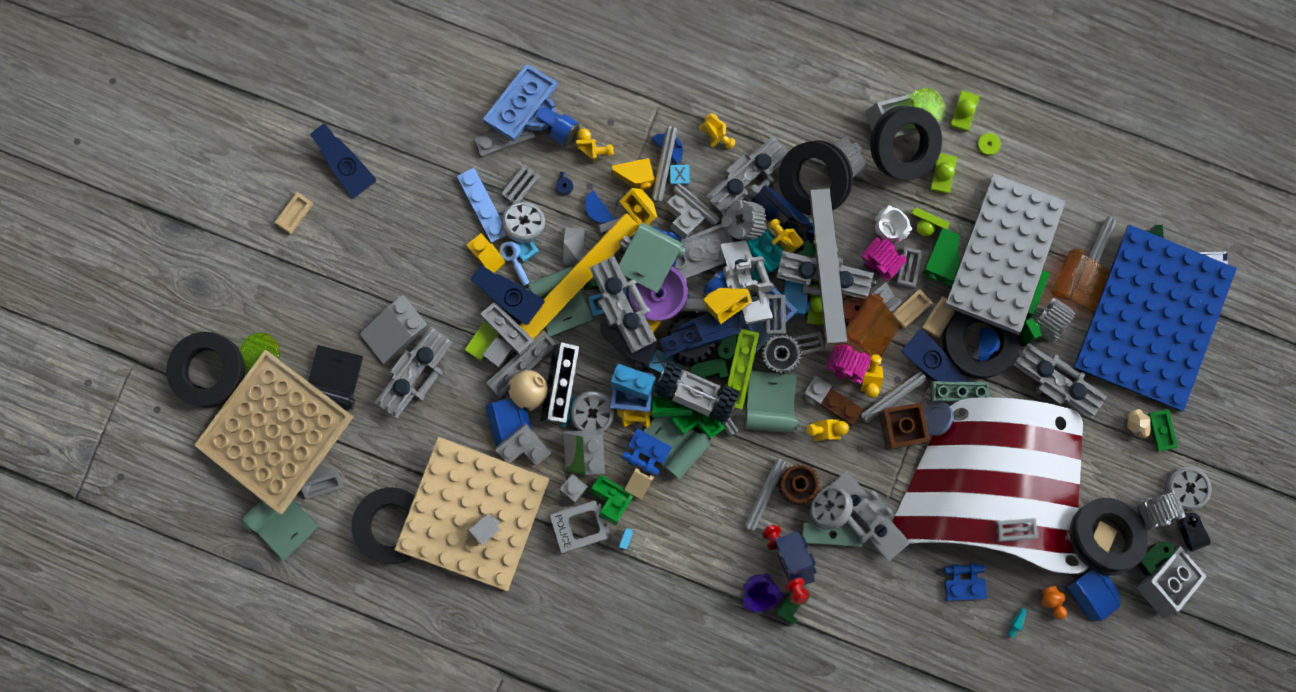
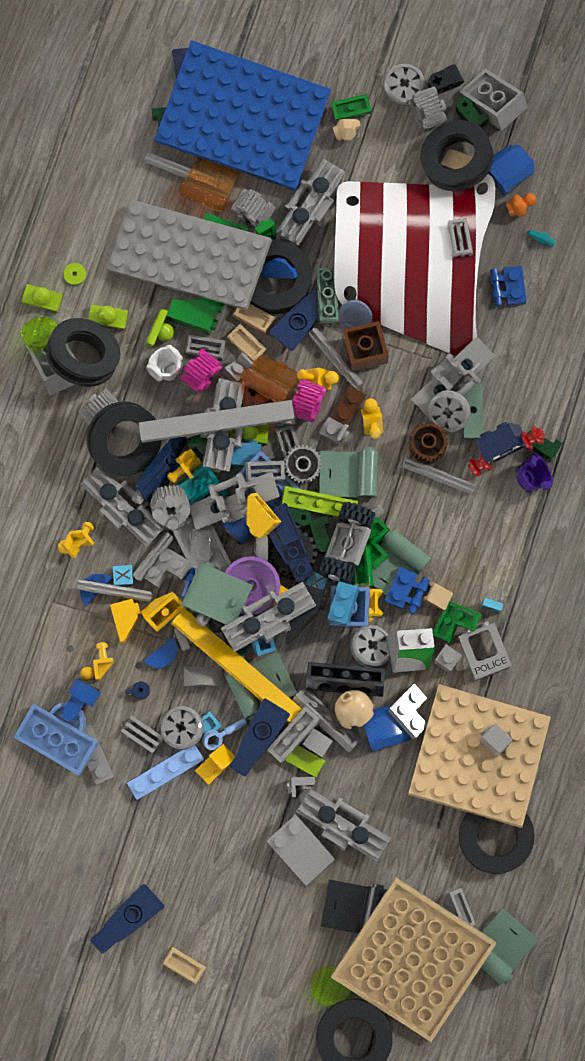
camera: 90 degrees left, 0 degrees up
none -> light grey bracket [287,777,315,798]

